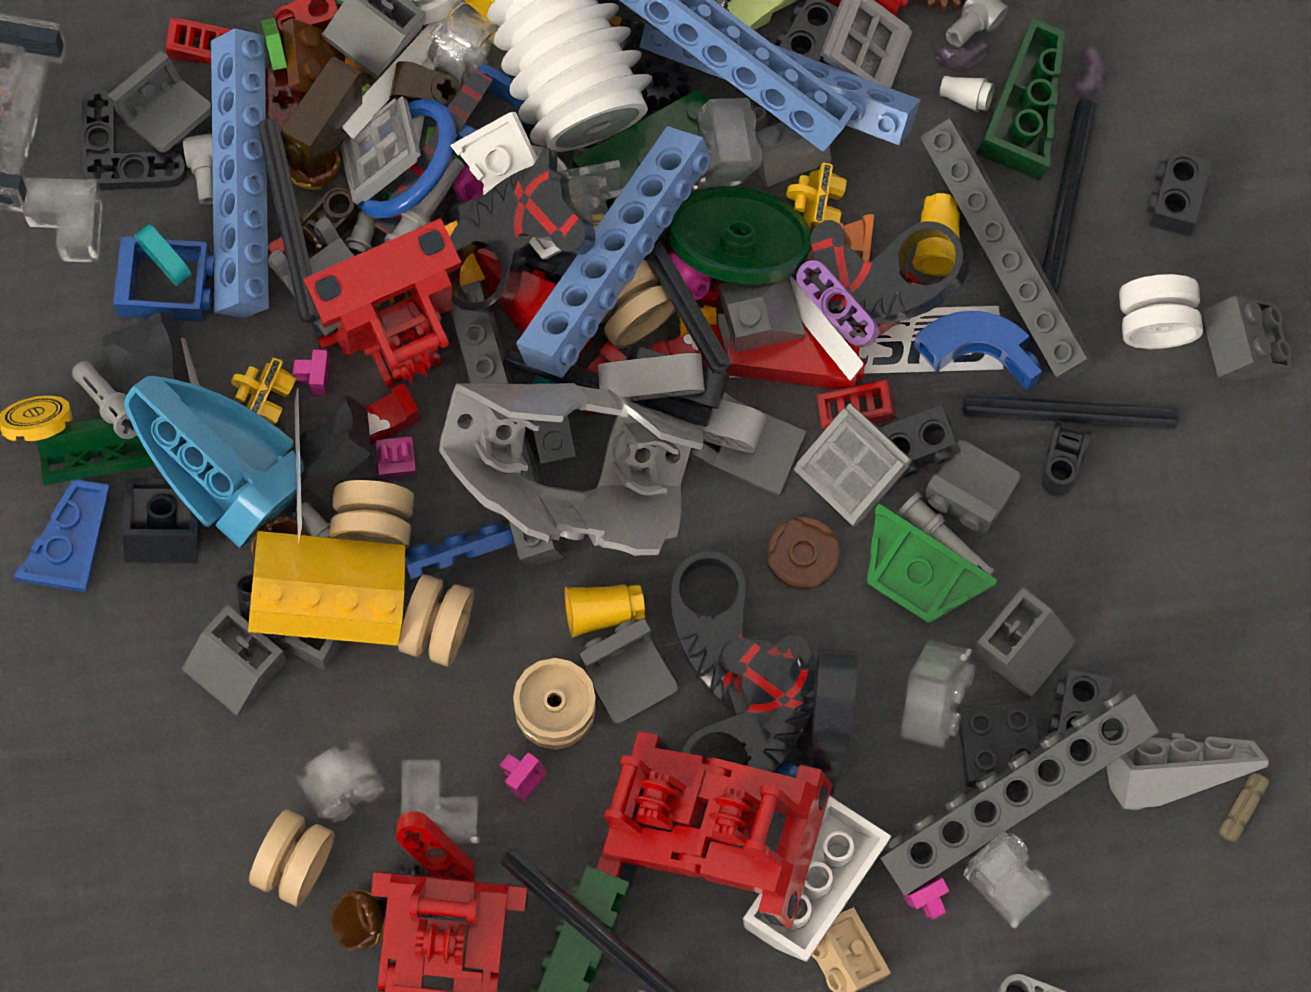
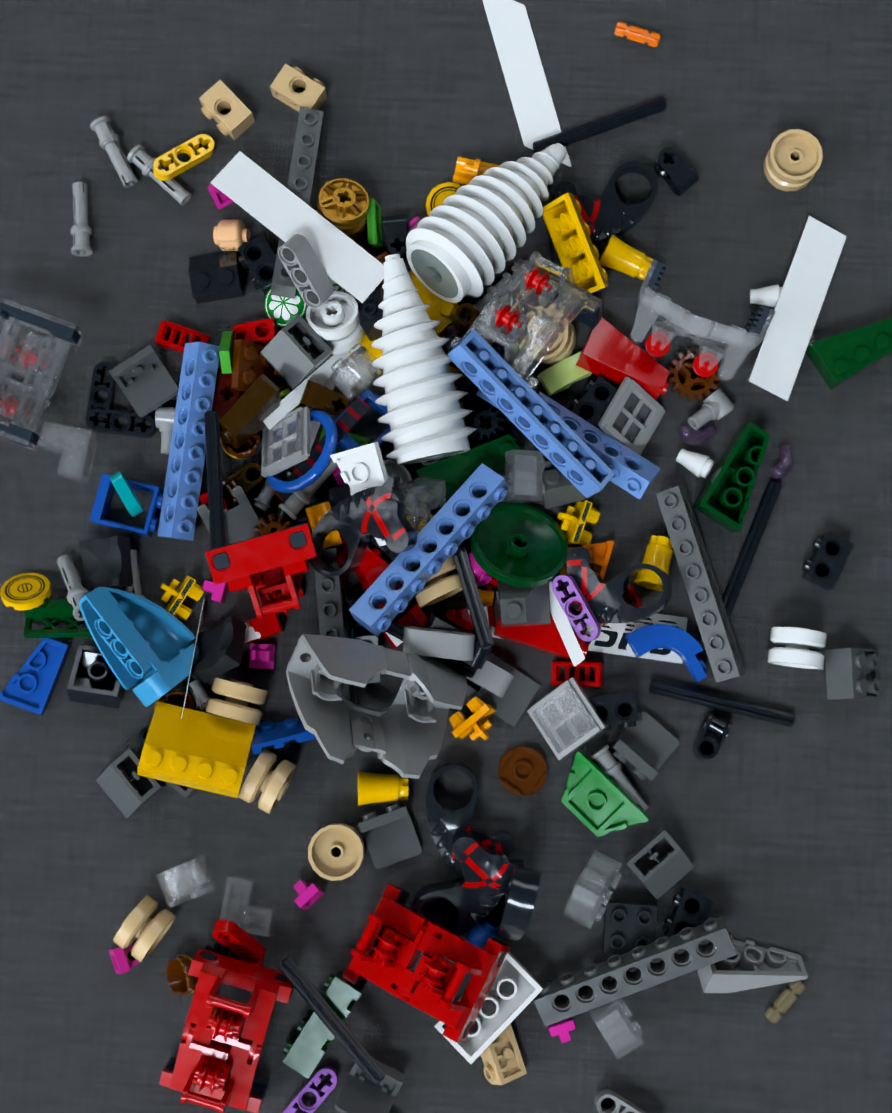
camera: 15 degrees right, 10 degrees up
none -> dark pink tile [108,945,139,974]
none -> light orange hips [449,696,496,741]

